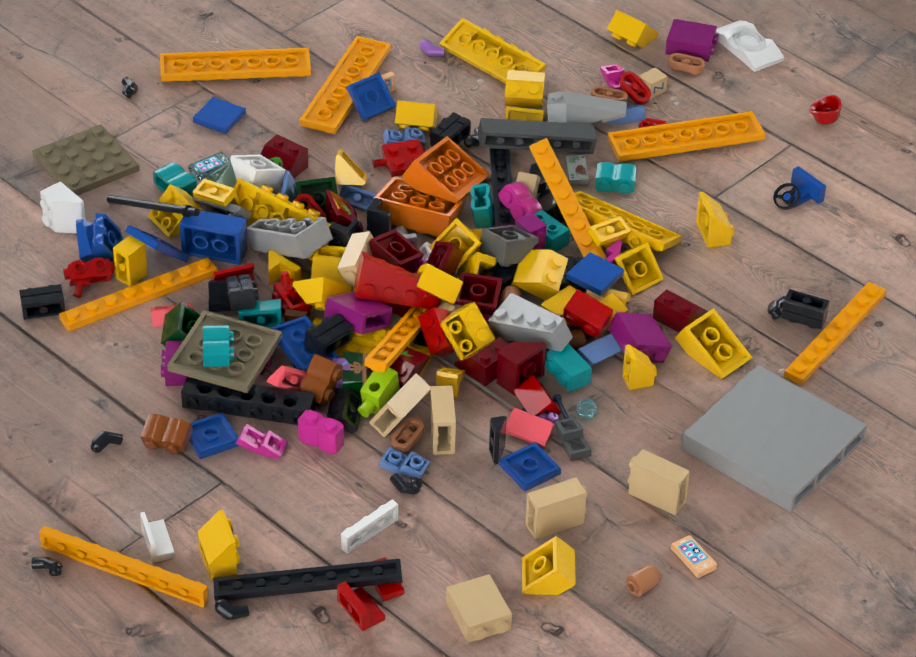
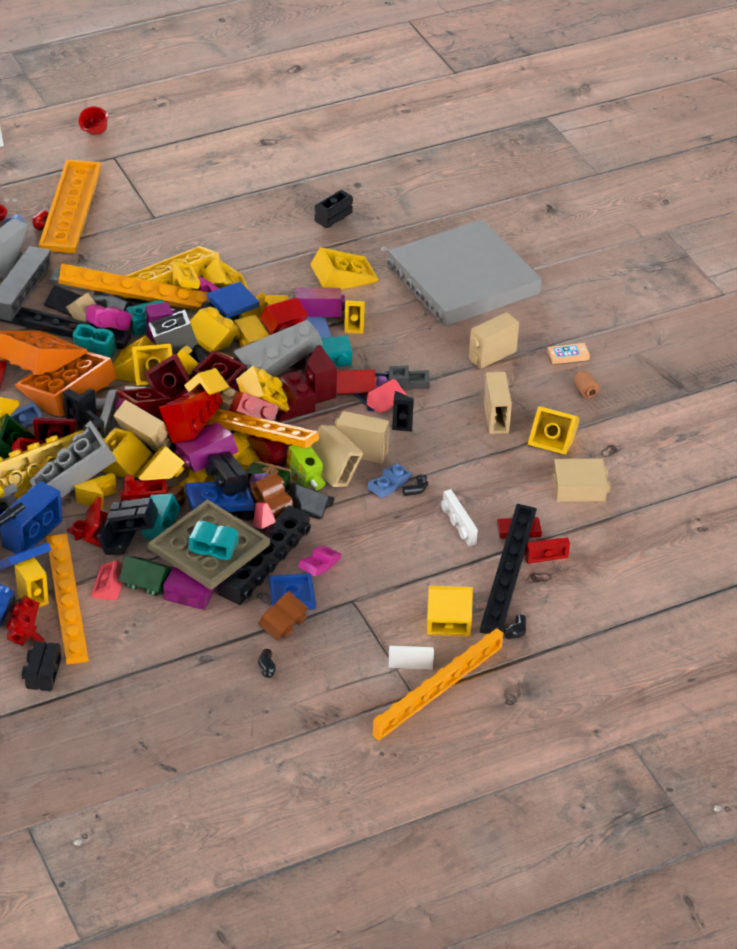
camera: 70 degrees left, 0 degrees up
black arm [31,557,63,576] -> none
dark pink brick [298,410,344,454] -> none
nougat plate [391,418,424,453] -> none
yellow slope [436,367,465,398] -> none
blue tile [499,442,561,492] -> none
clear light blue plate [576,399,598,419] -> none
teal brick [595,162,636,194] -> none
dark red slope [653,289,708,333] -> none
yellow slope [696,192,734,248] -> none
black arm [768,296,785,320] -> none
blue piece [773,166,826,210] -> none
light orange plate [784,282,887,386] -> none

